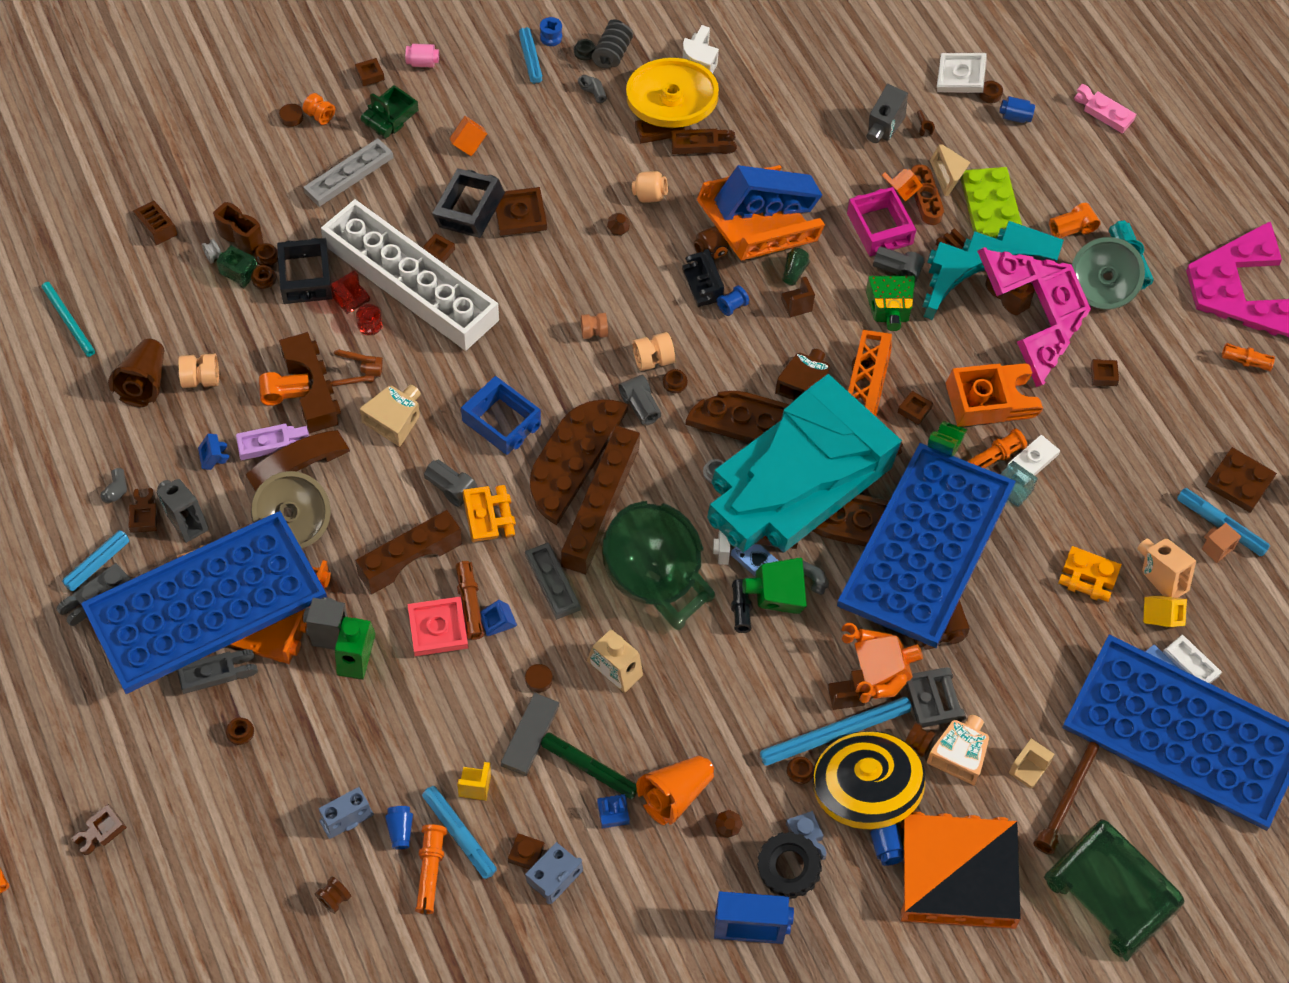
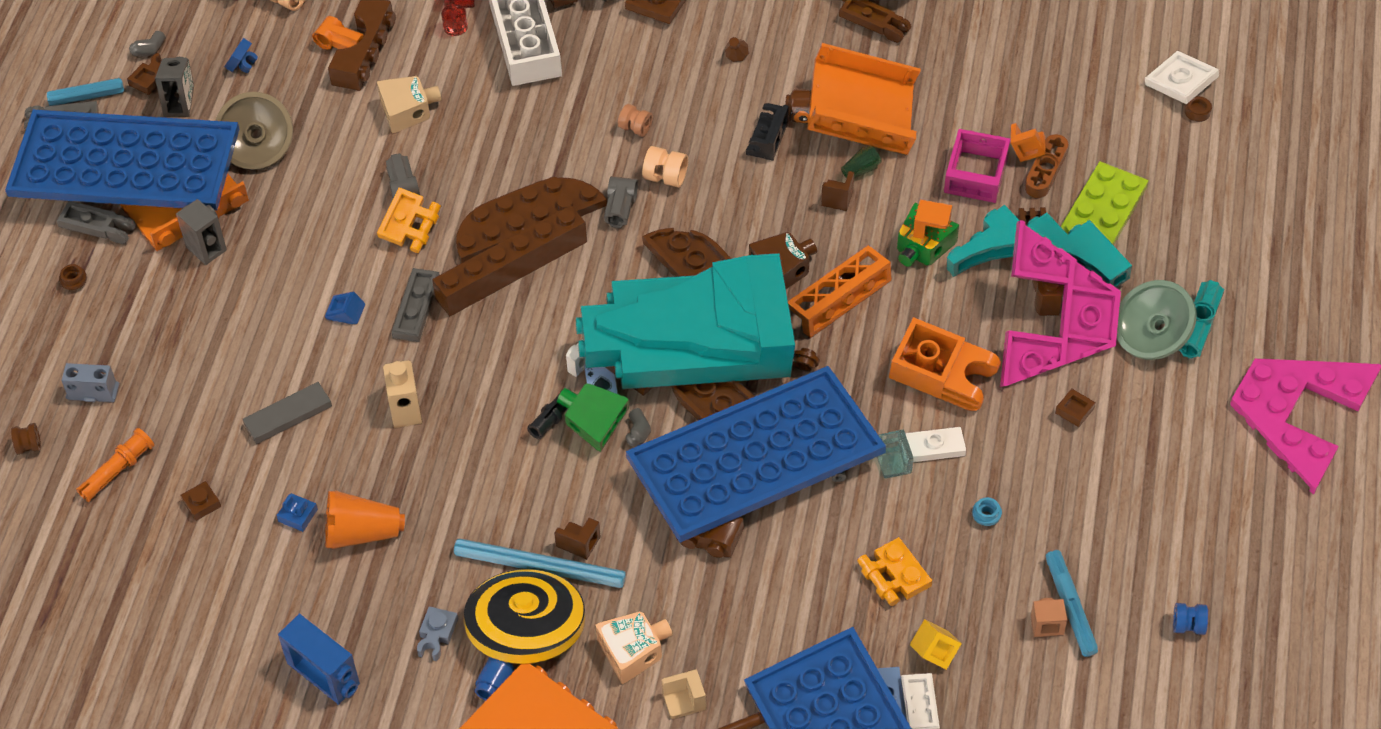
camera: 40 degrees right, 5 degrees down
lavender hinge [236,424,309,460] -> none
reddish brown slope [246,430,350,492] -> none
dark orange plant [331,349,383,386] -> none
green torso [335,617,376,680] -> none
reddish brown arch [355,510,462,595] -> none
blue cone [385,806,413,850] -> none
coral plate [407,596,468,656] -> none
dark azure axle [422,786,497,879] -> none
dark orange pin [455,561,484,640] -> none
yellow panel [457,762,491,801] -> none
blue window [461,376,541,455] -> none
reddish brown tile [525,664,552,693] -> none
sand blue piece [525,842,583,904] -> none
dark green axle [541,732,637,799] -> none
clear green windscreen [602,501,716,630] -> none
light nougat head [632,171,668,203] -> none
reddish brown plate [663,369,688,393] -> none
blue wedge [714,165,822,220] -> none
reddish brown rock [715,810,743,838] -> none
blue bush [717,285,749,316] -> none
black tyre [757,831,822,899] -> none
reddish brown plate [786,757,814,784] -> none
orange torso [841,623,923,703] -> none
dark grey torso [866,83,908,143] -> none
dark grey piece [873,246,925,283] -> none
reddish brown plate [897,391,933,425] -> none
reddish brown wheel [905,722,936,757] -> none
dark grey plate [906,667,966,728] -> none
reddish brown hand [917,110,935,136] -> none
green slope [928,421,967,457] -> none
tan slope [930,145,971,196] -> none
orange pin [967,428,1027,468] -> none
blue brick [999,96,1035,123] -> none
orange piece [1049,202,1101,238] -> none
bright pink plate [1074,84,1136,134] -> none
light nougat torso [1137,539,1196,598] -> none
reddish brown plate [1205,447,1277,513] -> none
orange pin [1221,343,1275,372] -> none
none -> orange panel [913,199,952,239]
none -> dark azure plate [972,497,1002,526]

